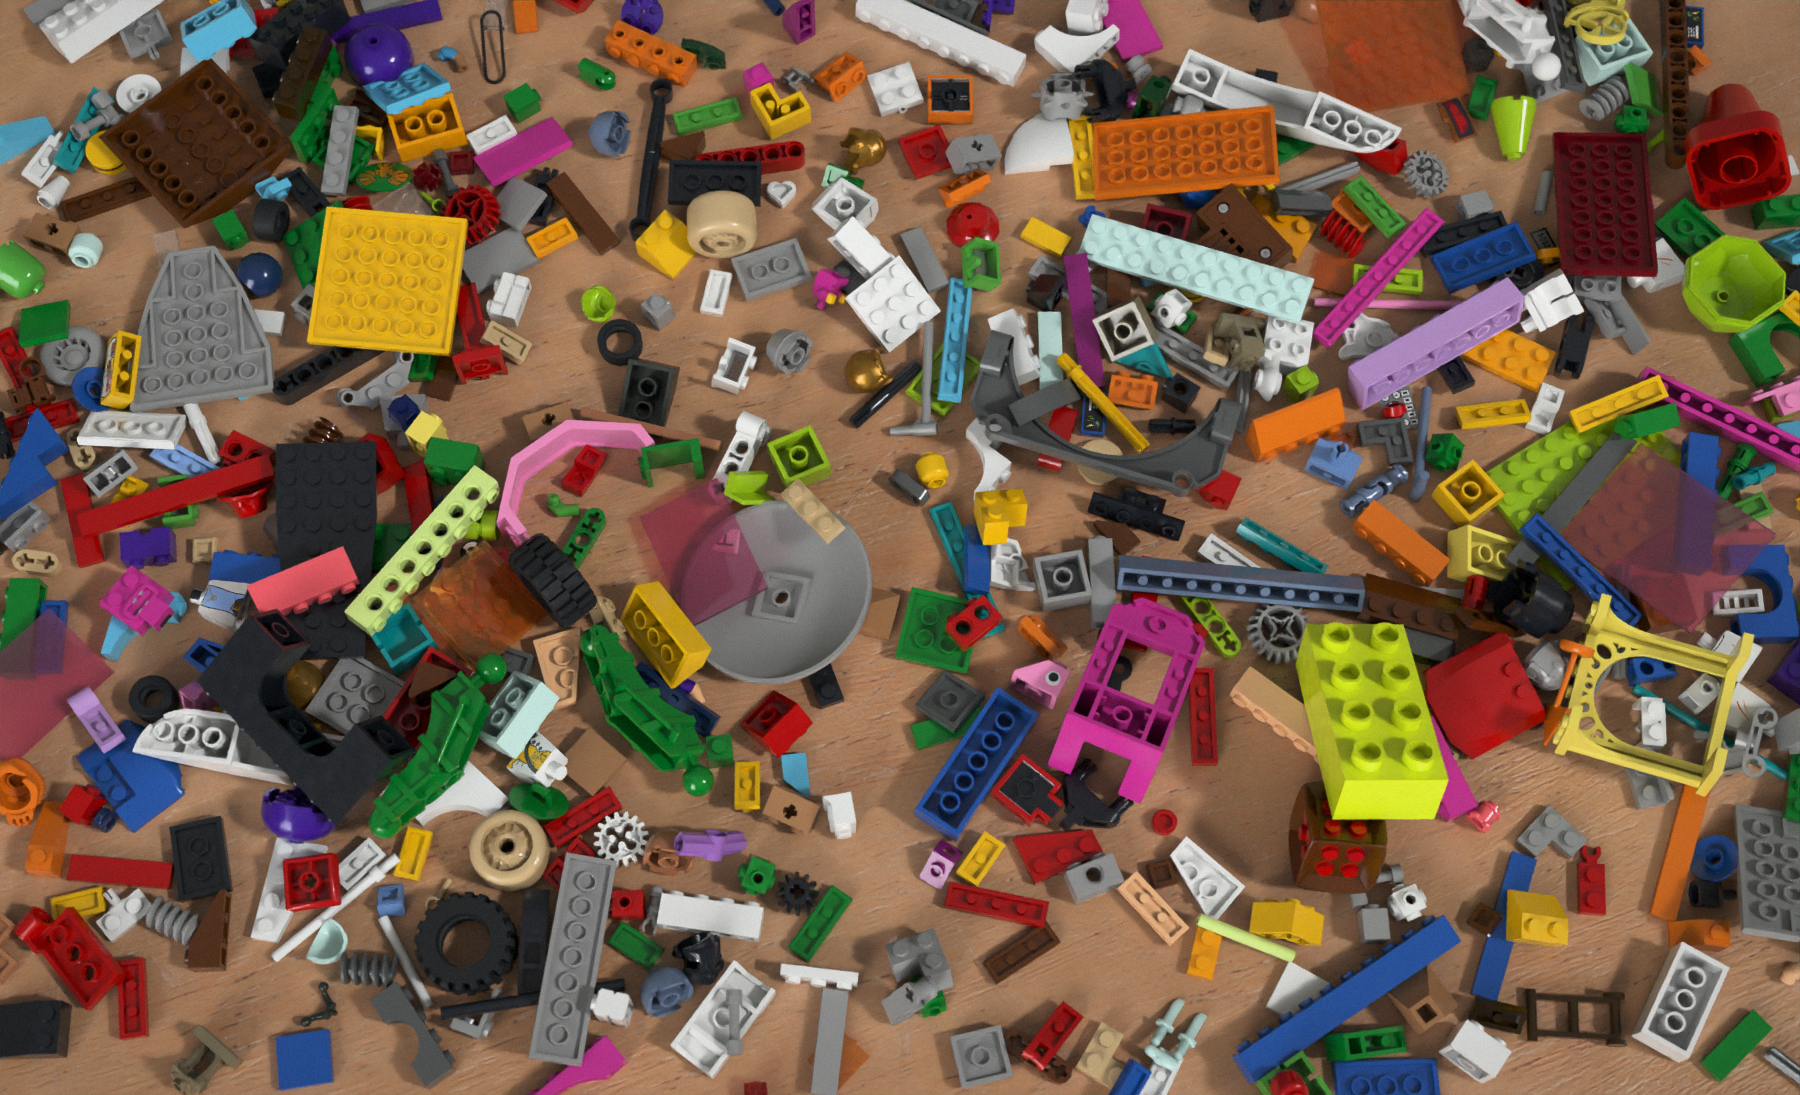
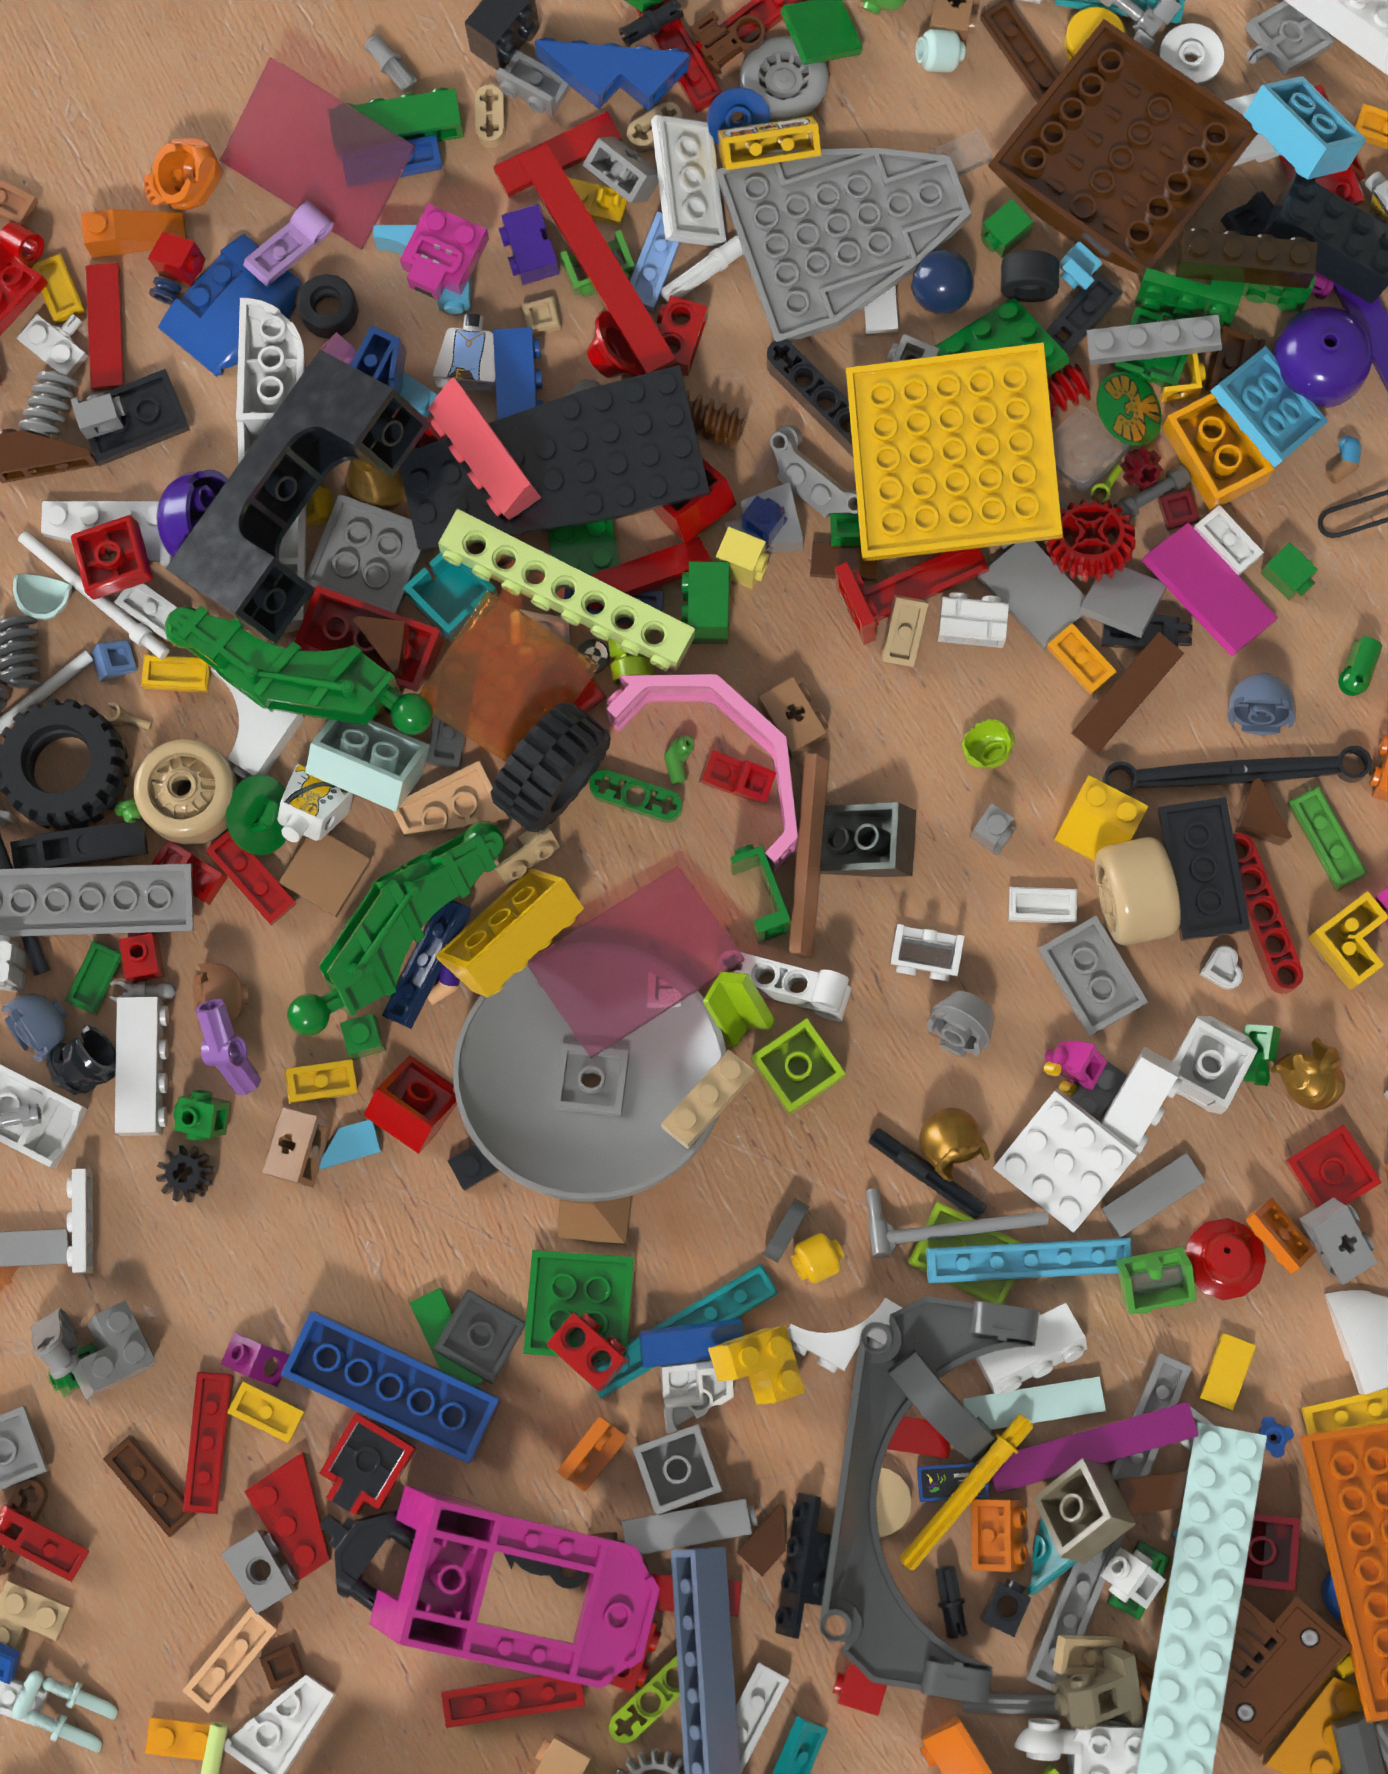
camera: 90 degrees right, 10 degrees up
white gear [594,812,649,868] -> none
black tyre [597,319,643,366] -> none
green tile [788,885,853,963] -> none
white window [822,792,856,839] -> none
bright pink slope [1009,660,1071,710] -> none
black slope [1026,274,1066,312] -> none
red tile [1151,809,1177,836] -> none
none -> light grey brick [71,393,126,439]
none -> bright green arm [114,799,142,823]

